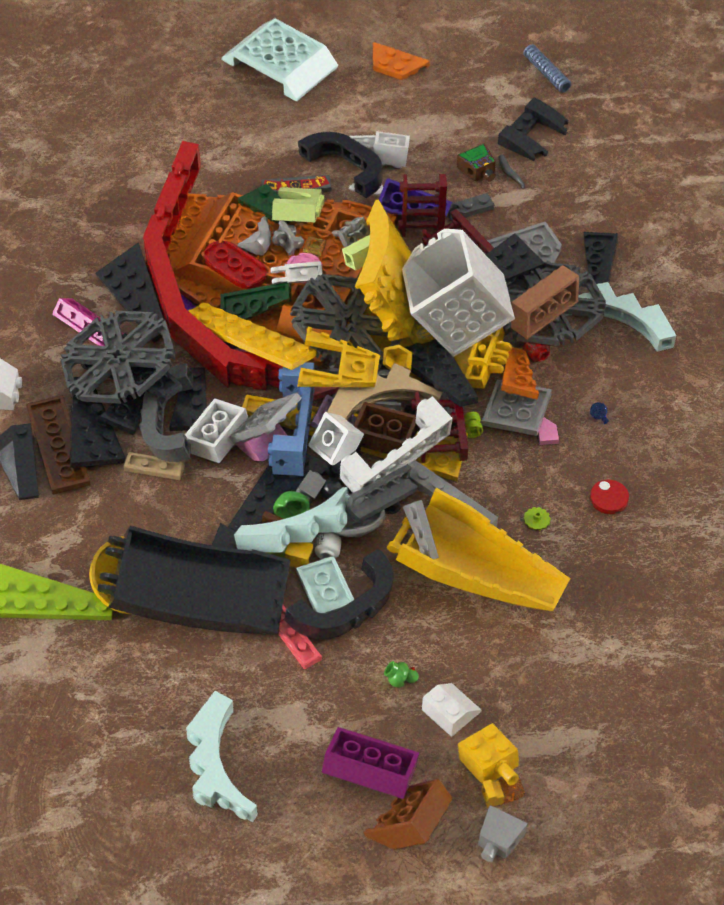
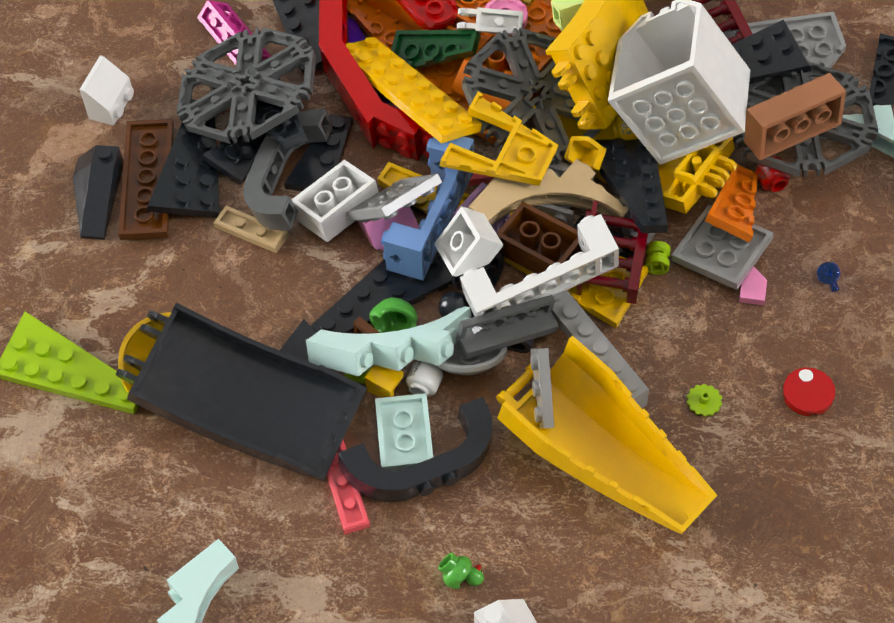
camera: 20 degrees right, 5 degrees up
light grey brick [296,470,326,504] -> none

